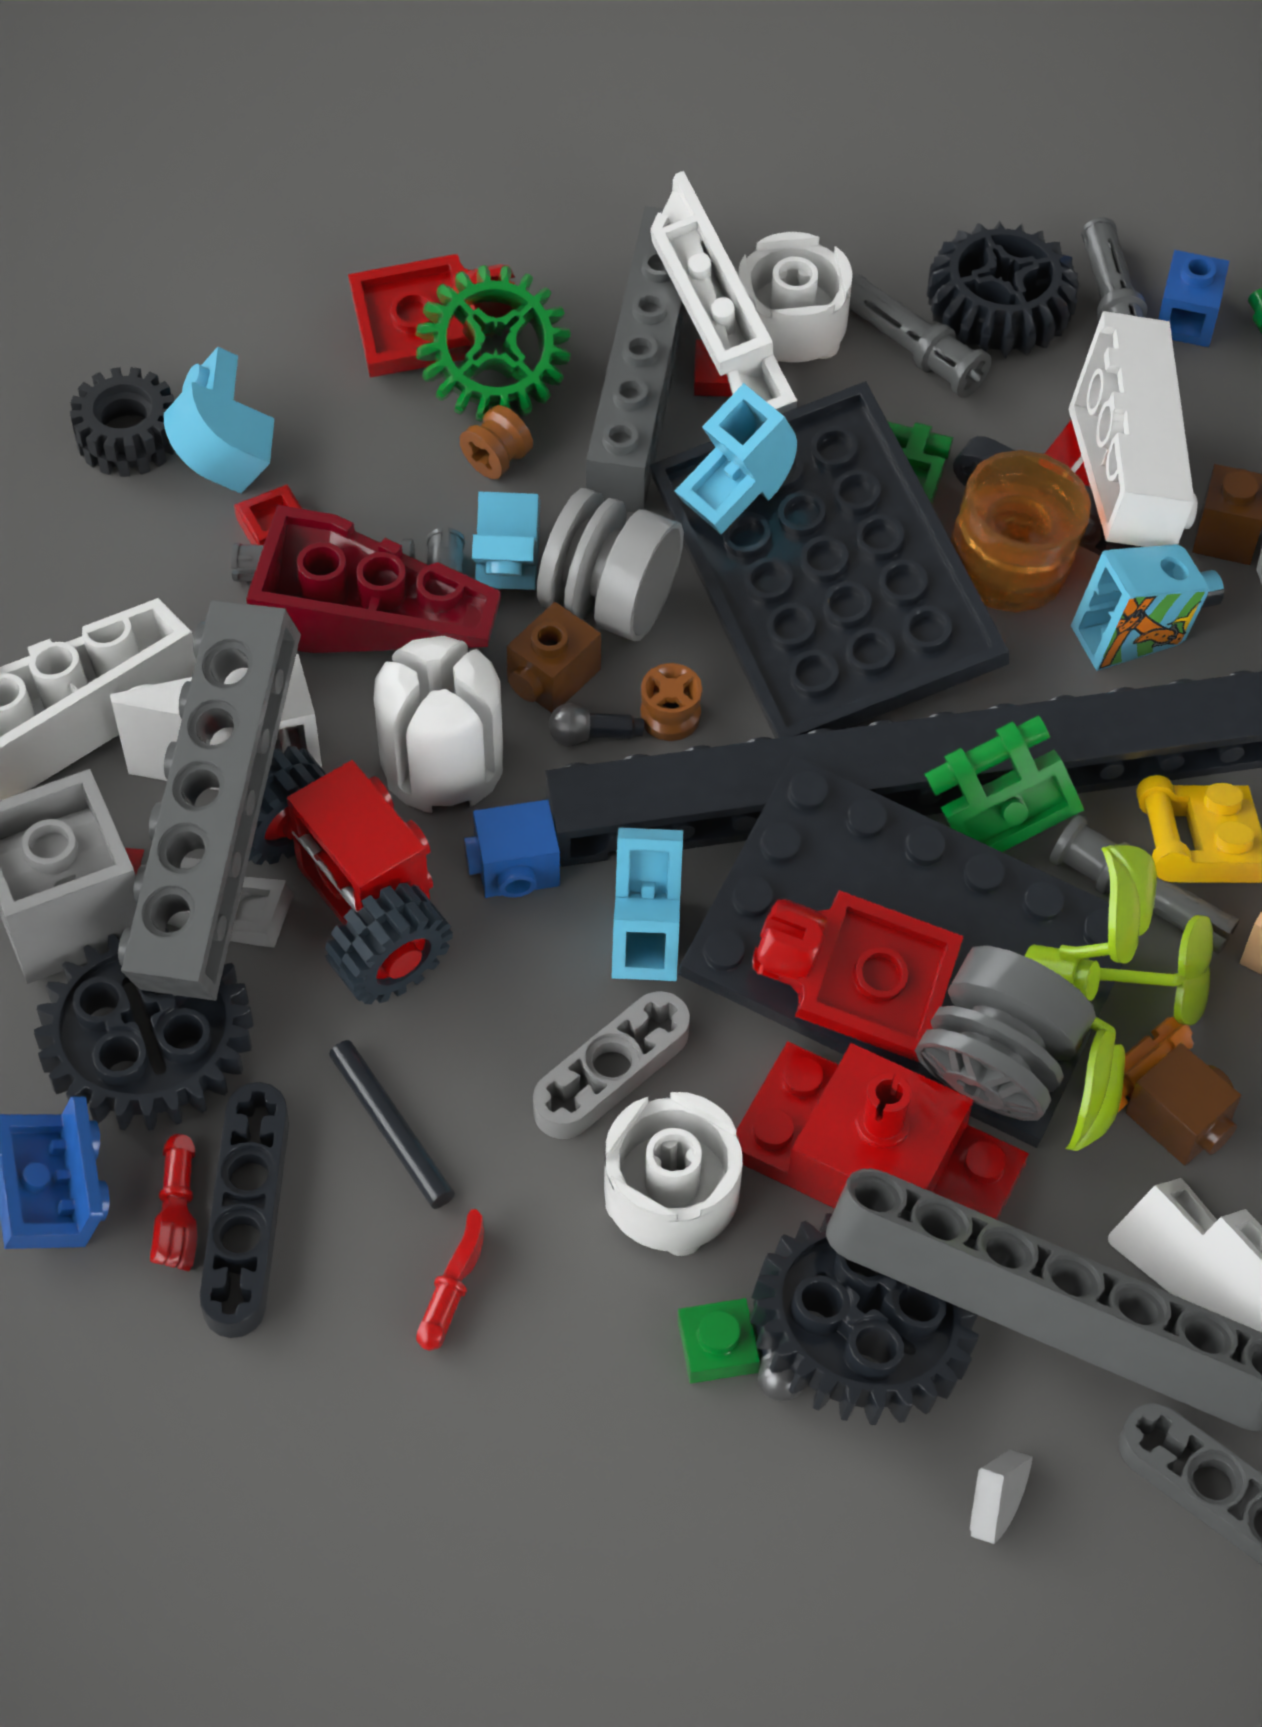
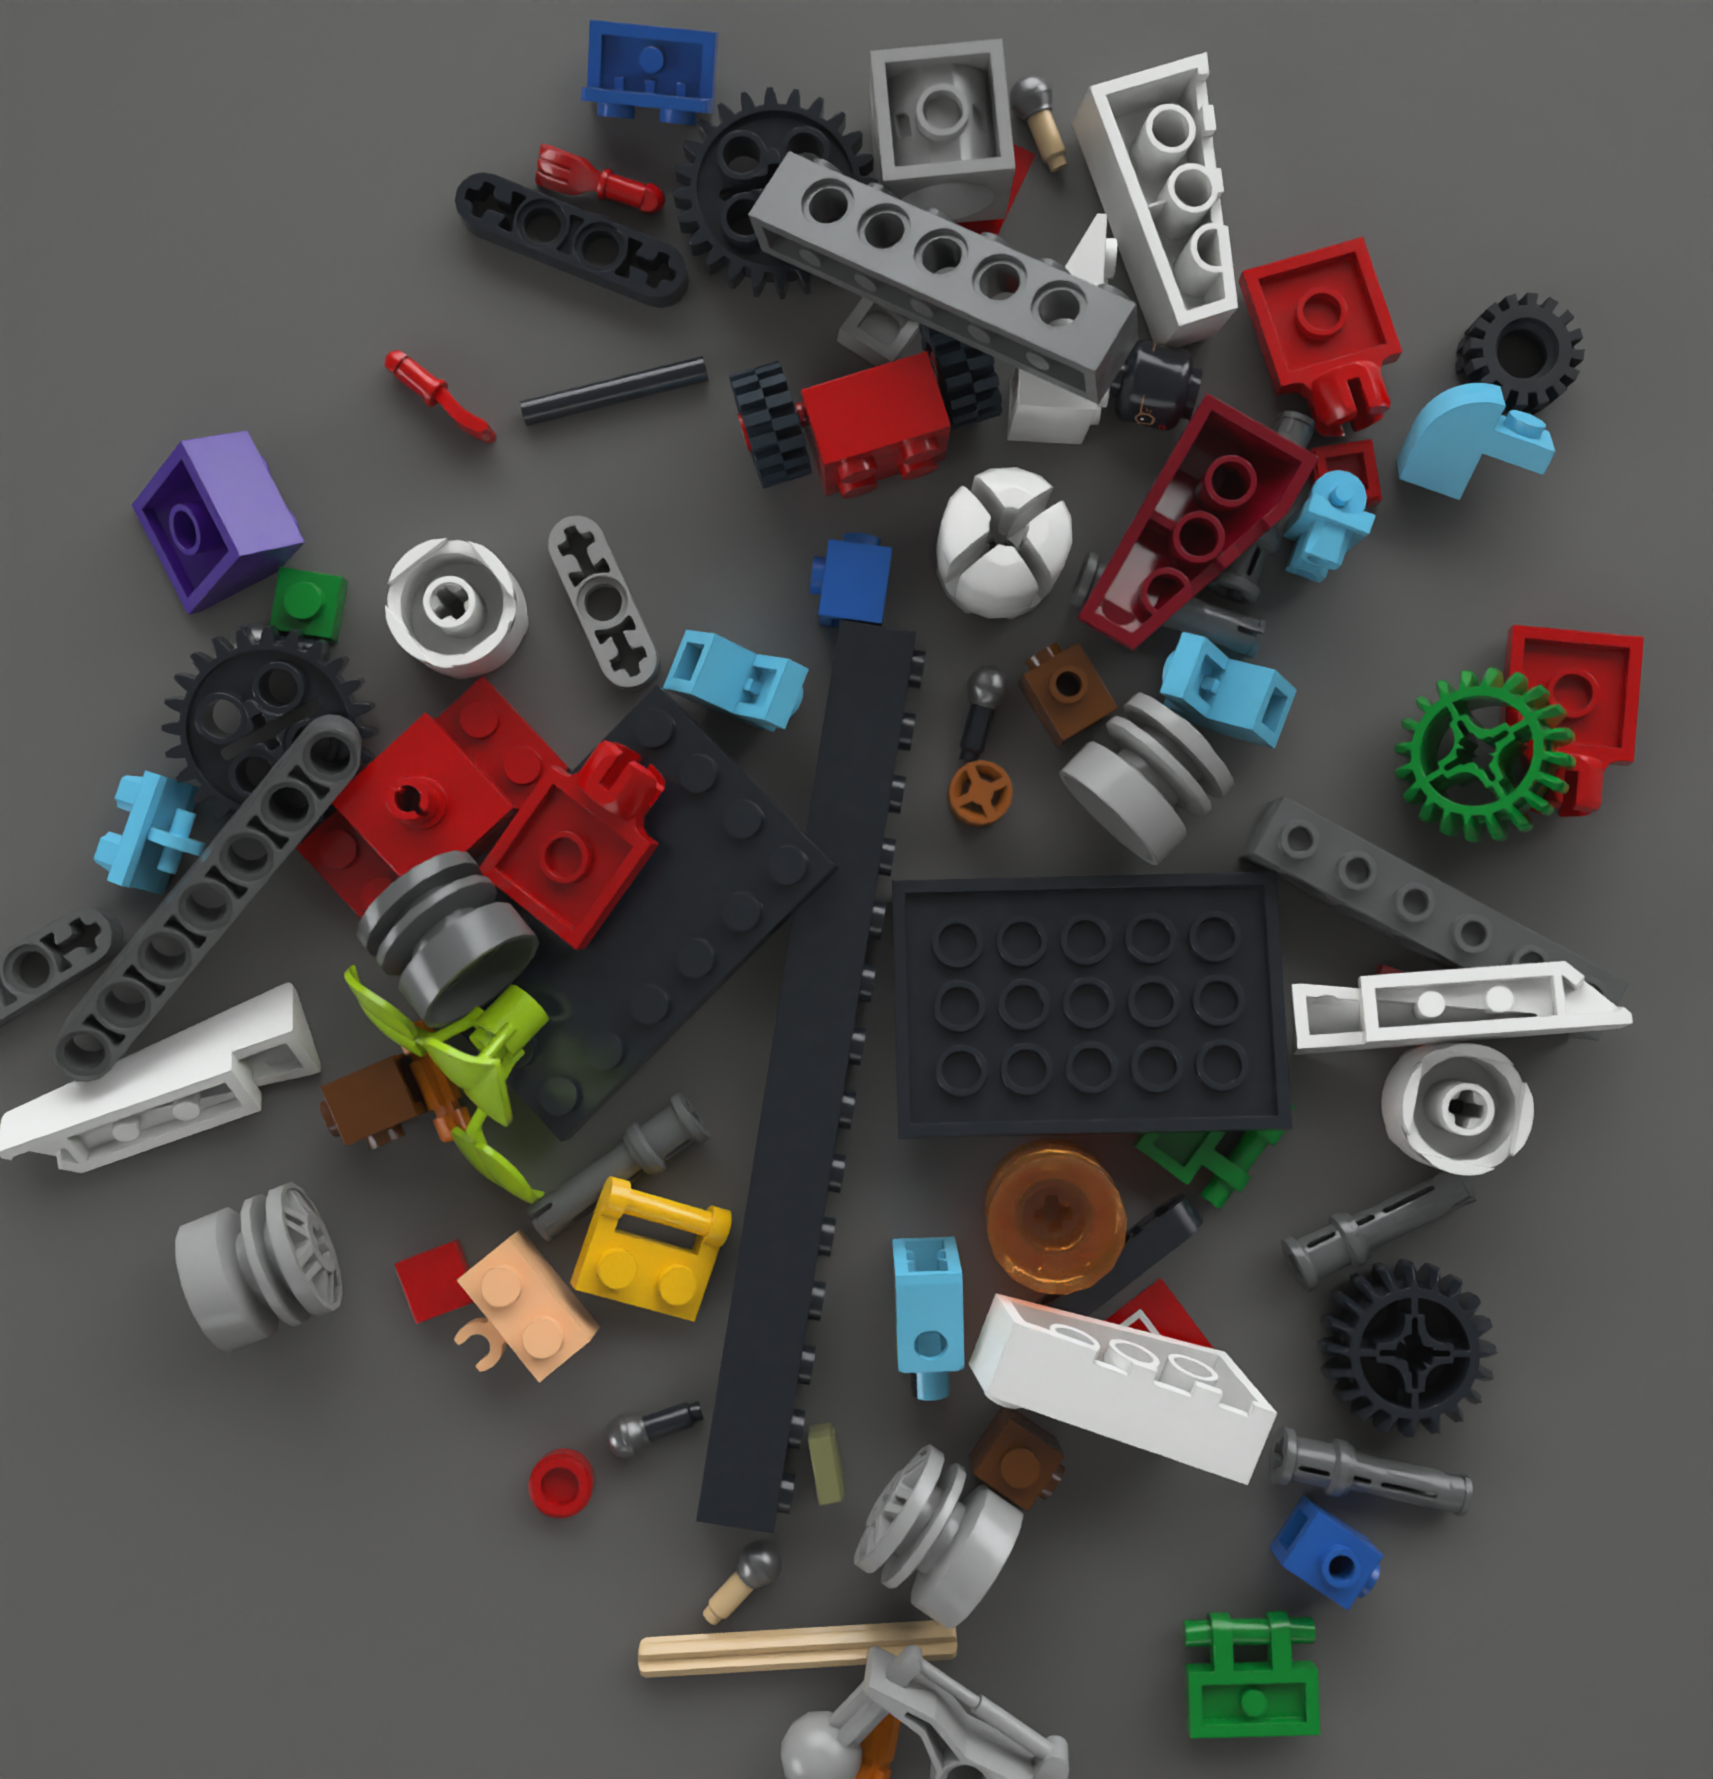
camera: 105 degrees right, 30 degrees up
dark orange wheel [459,405,533,479] -> none
medium azure brick [675,383,797,534] -> none
green plate [924,715,1084,852] -> none
light grey tile [969,1449,1033,1544] -> none
none -> medium azure hips [93,770,206,895]
none -> dark purple slope [132,430,305,615]
none -> red plate [1238,236,1403,438]
none -> medium azure hips [1282,470,1376,583]

